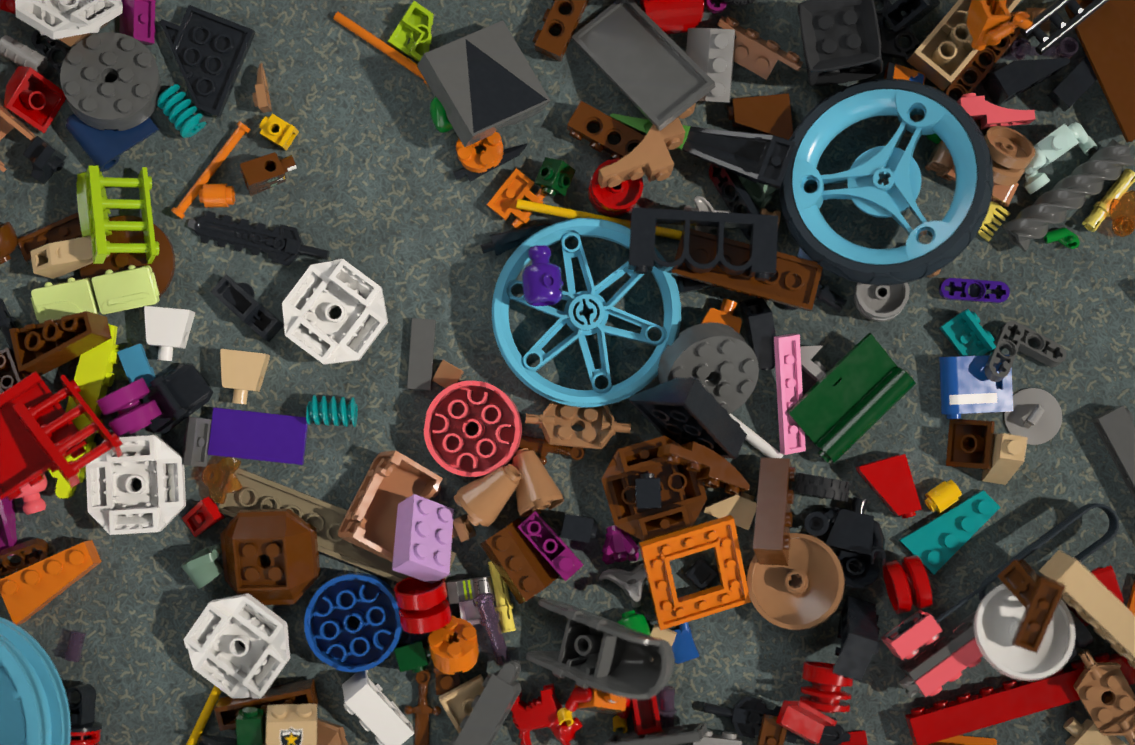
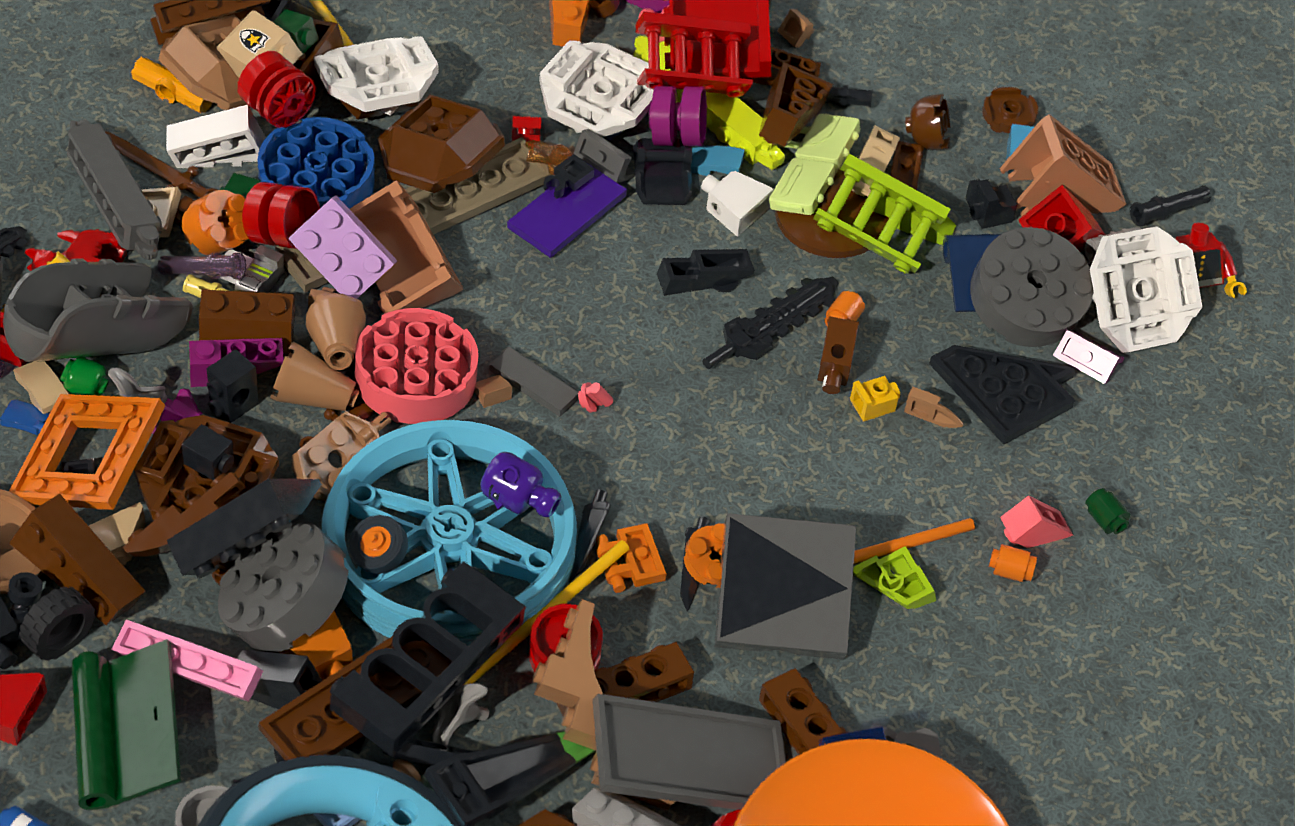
camera: 115 degrees right, 35 degrees down
teal piece [157,84,207,138] -> none
orange bar [171,121,251,219] -> none
sand green piece [181,544,223,589] -> none
tan torso [220,349,270,405] -> none
white piece [282,259,388,365] -> none
teal piece [306,395,358,427] -> none
dark green brick [535,157,576,197] -> none
white piece [729,414,784,458] -> none
light grey slope [800,345,826,382] -> none
none -> red wheel [238,51,316,128]
none -> black wheel [349,515,408,574]
none -> black plate [543,154,595,199]
none -> coral plate [578,382,613,413]

